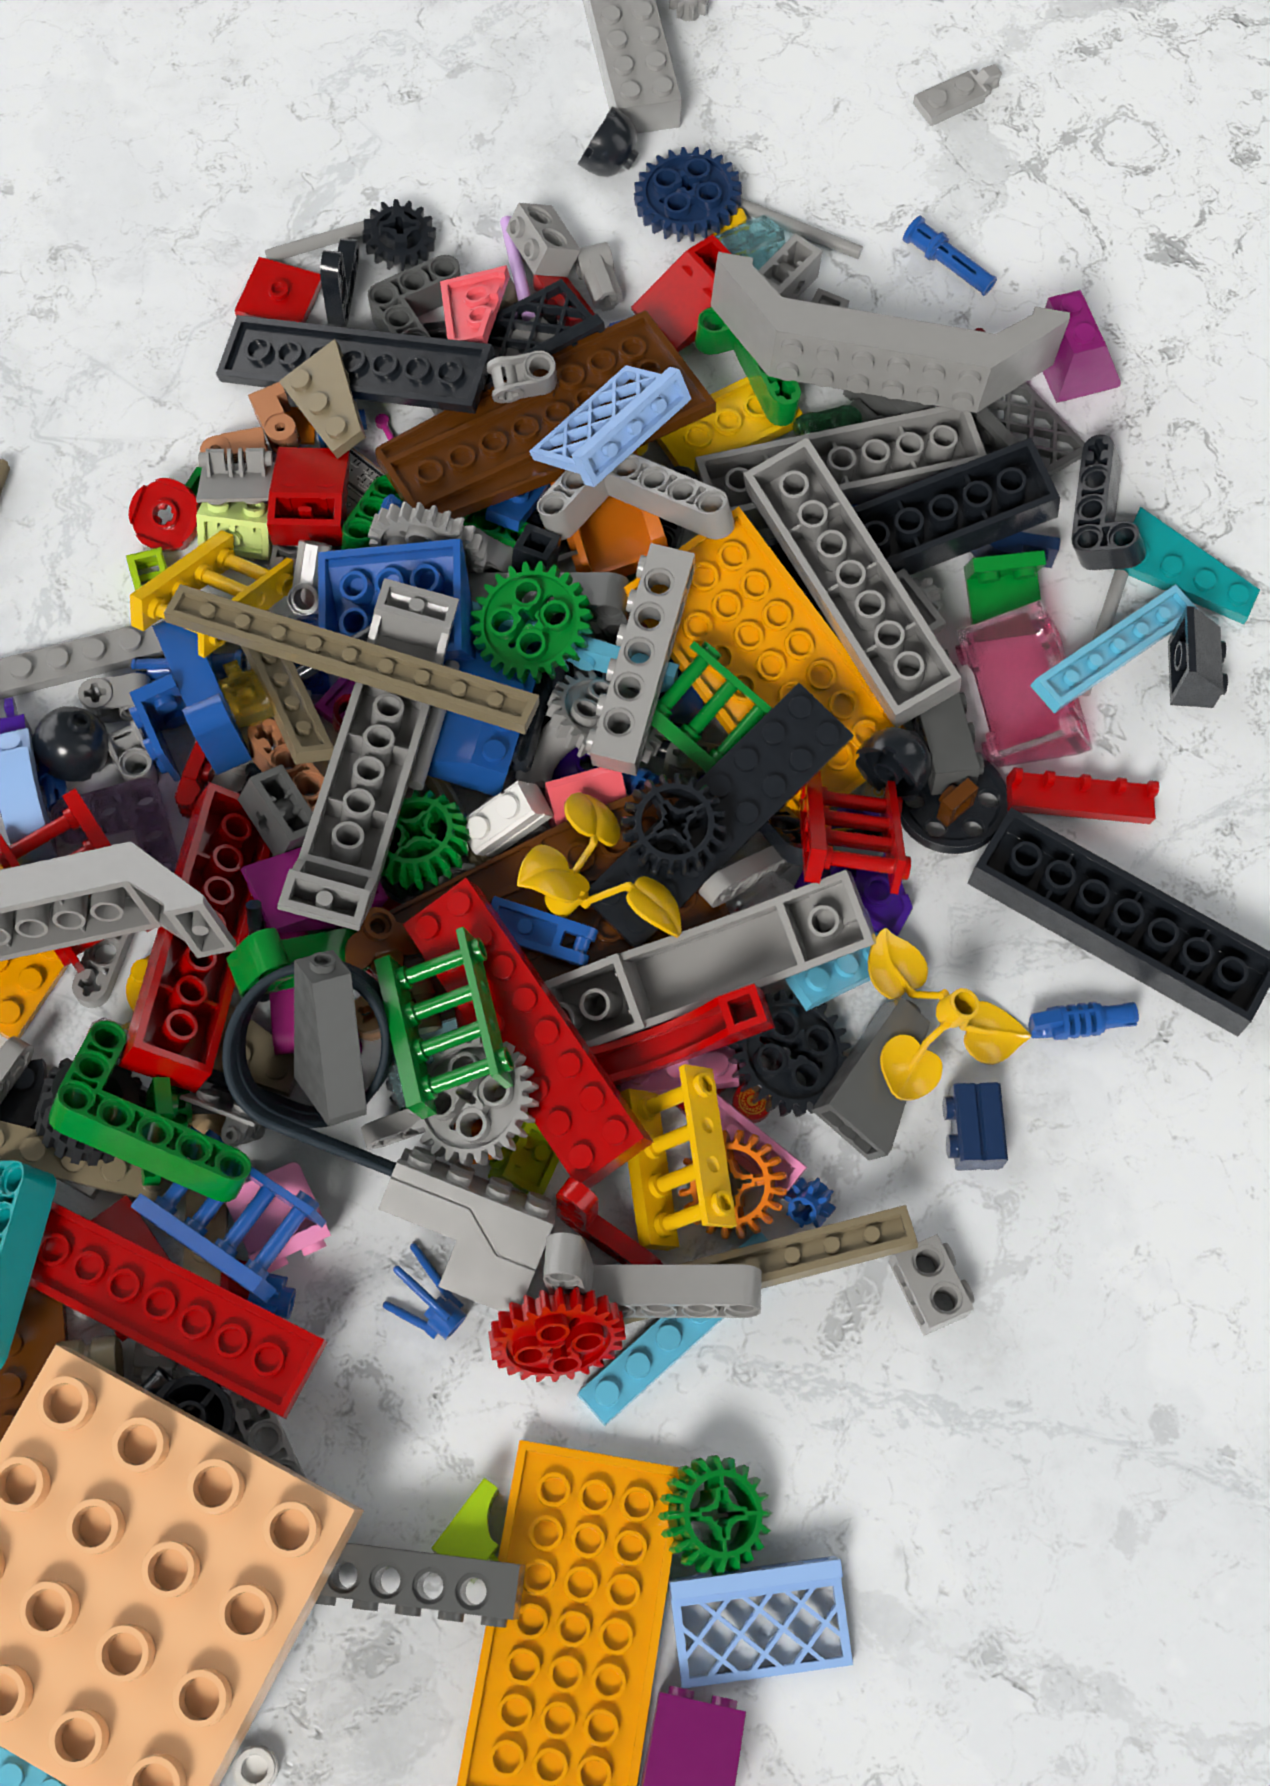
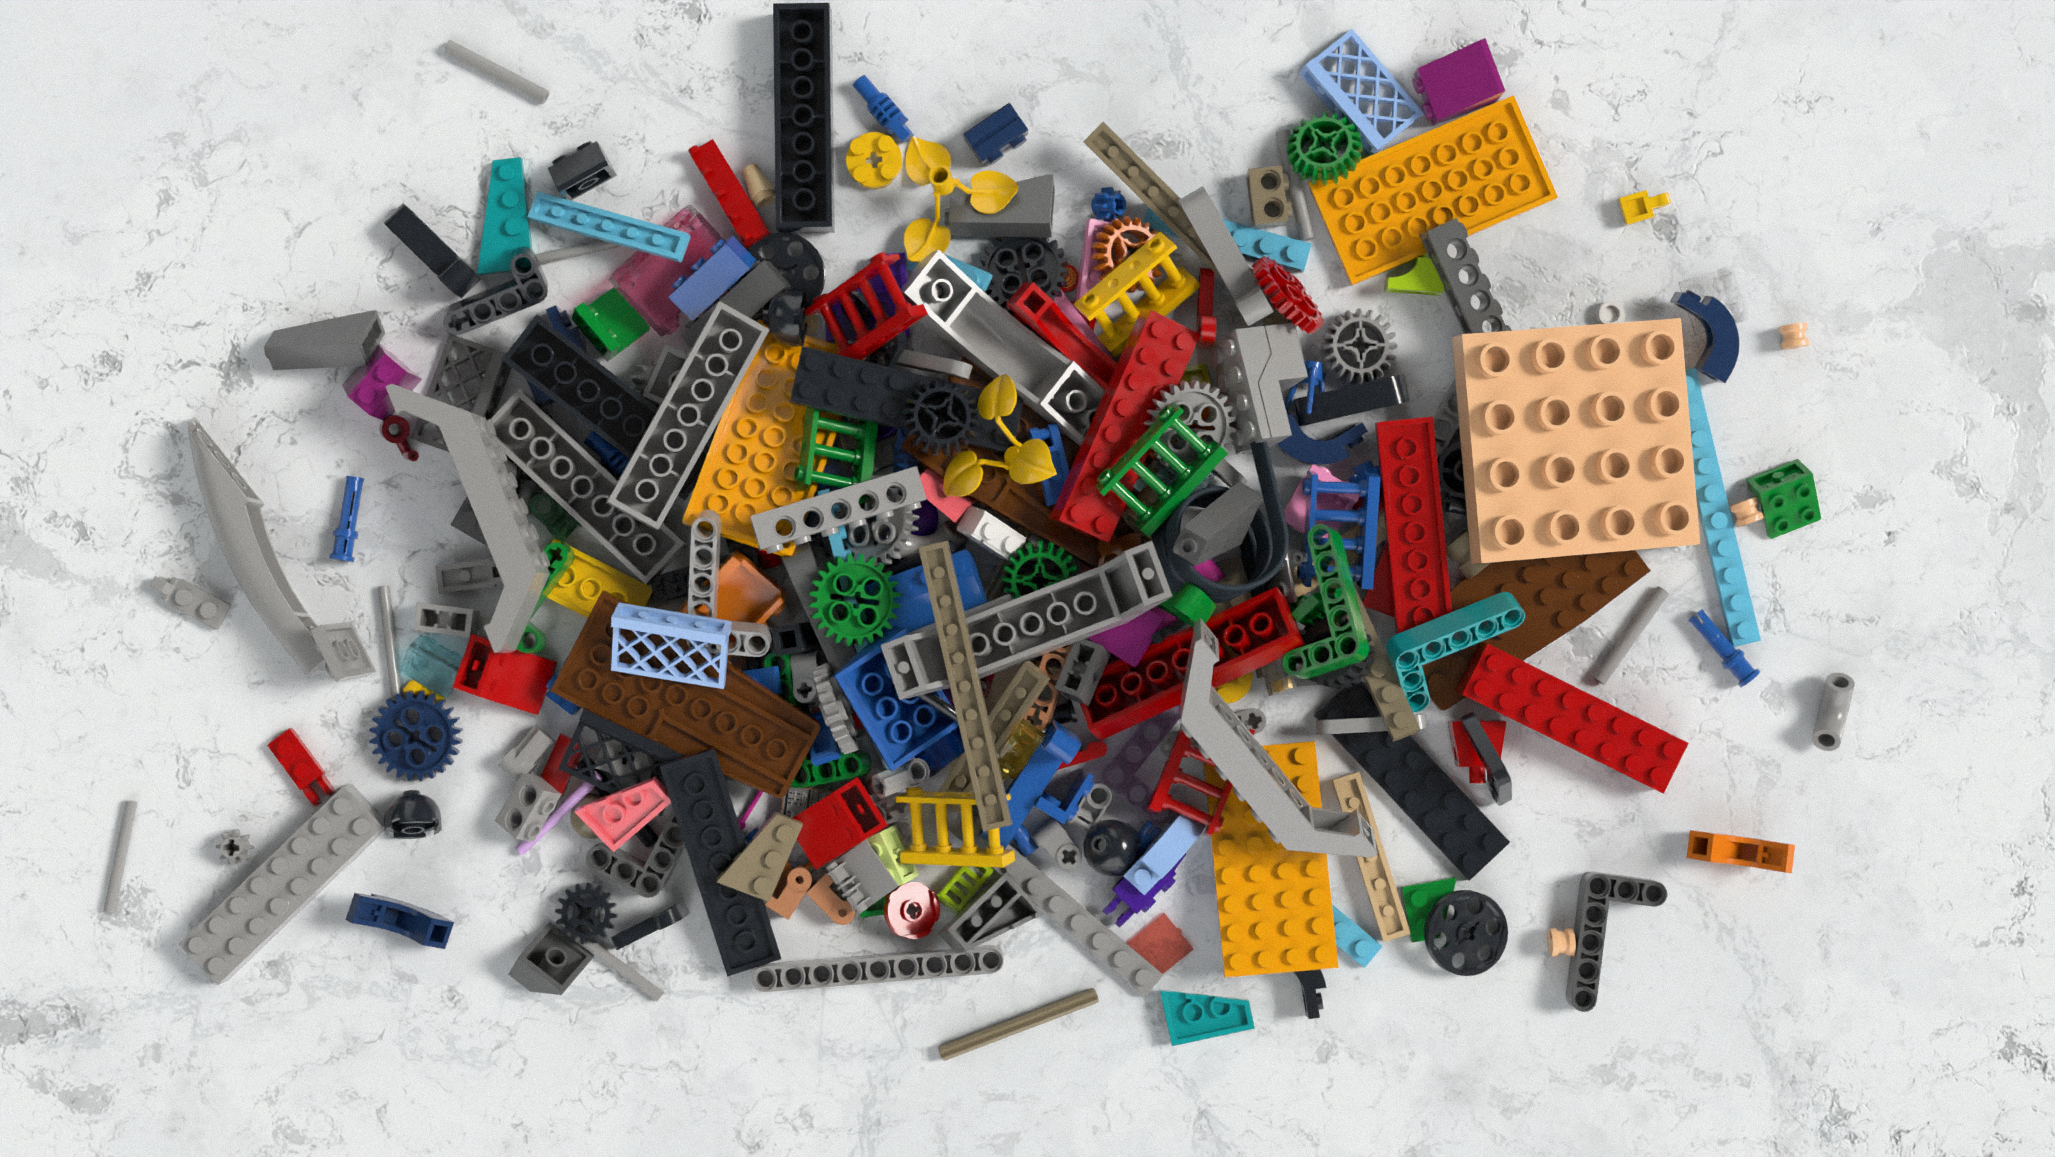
camera: 120 degrees left, 20 degrees up
red plate [234,257,322,323] -> none
light grey piece [487,351,557,403] -> none
light grey brick [888,1234,975,1336] -> none
reddish brown plate [936,778,979,827] -> none
none -> light grey slope [187,417,326,678]
none -> dark grey slope [264,310,385,370]
none -> red hinge [267,728,335,807]
none -> light grey plate [310,622,376,682]
none -> dark blue arch [345,893,454,949]
none -> black beam [384,203,481,299]
none -> dark grey slope [508,922,594,995]
none -> blue brick [668,235,756,321]
none -> tan cone [742,164,775,208]
none -> light grey beam [752,945,1004,992]
none -> yellow plate [846,132,902,190]
none -> dark grey wedge [938,872,1044,954]
none -> dark tan brick [1246,165,1292,229]
none -> dark blue arch [1275,413,1368,465]
none -> light grey piece [1276,129,1314,241]
none -> black beam [1293,374,1410,427]
none -> light grey gear [1321,308,1398,384]

